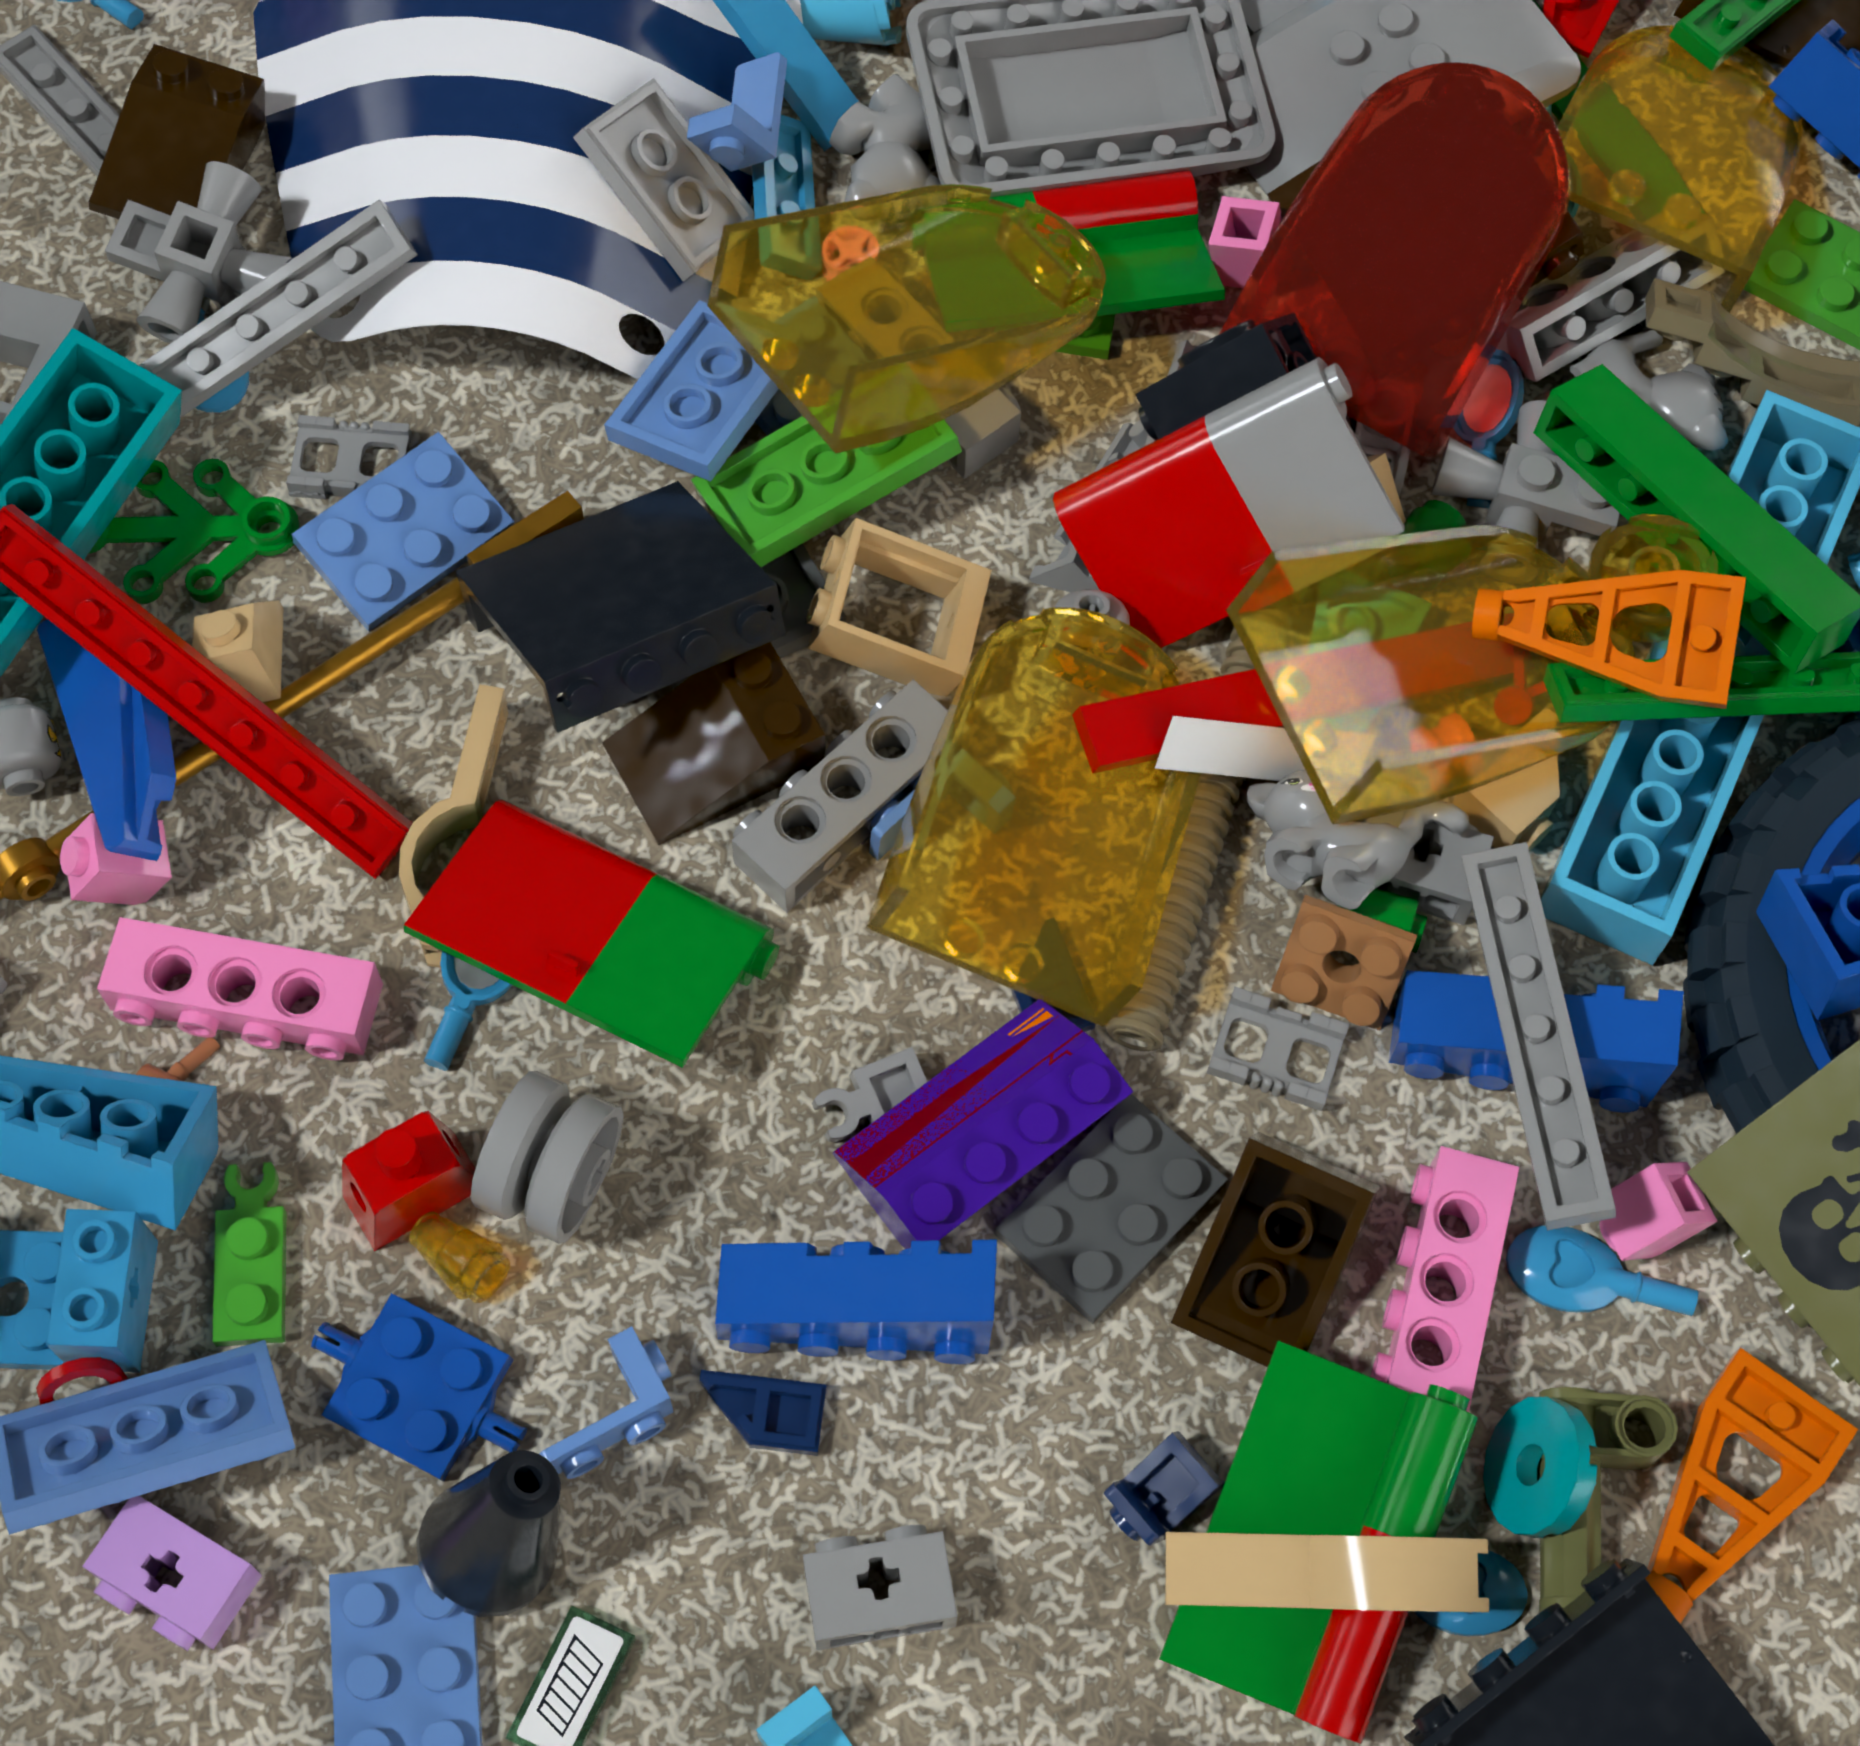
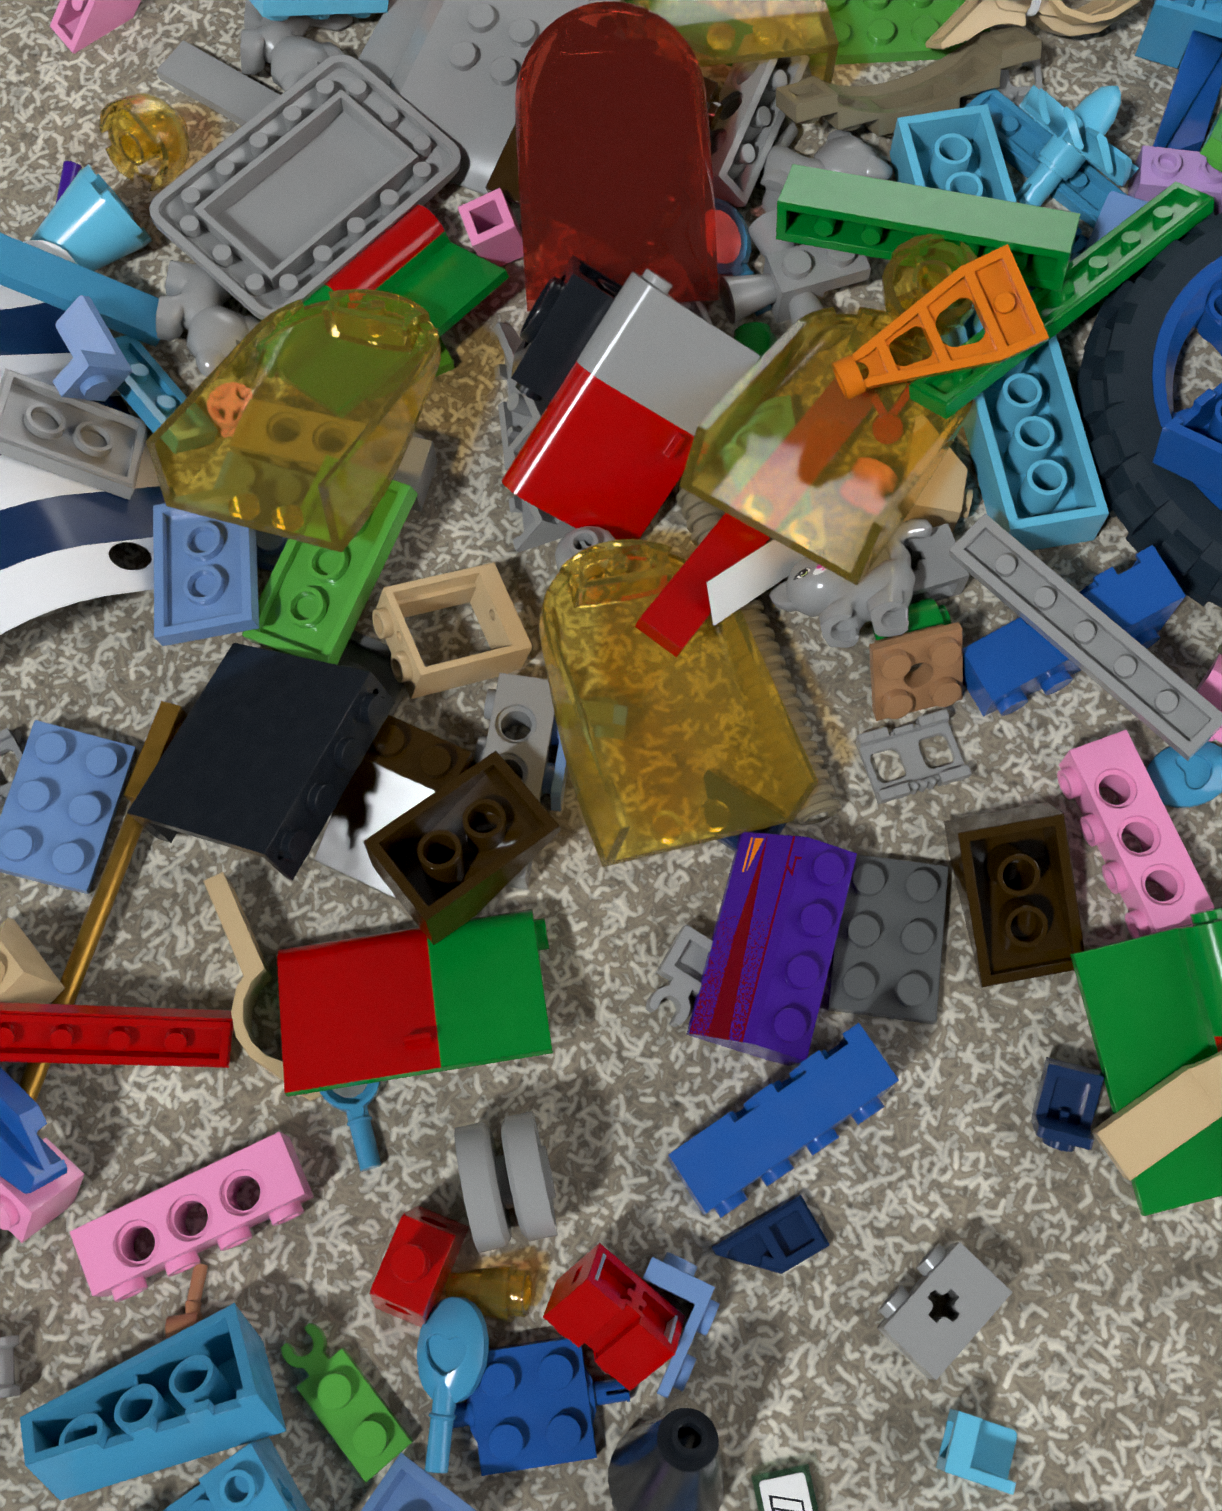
camera: 30 degrees left, 5 degrees up
none -> dark brown slope [363,751,561,945]
none -> dark azure piece [417,1297,489,1473]
none -> red piece [543,1243,685,1391]

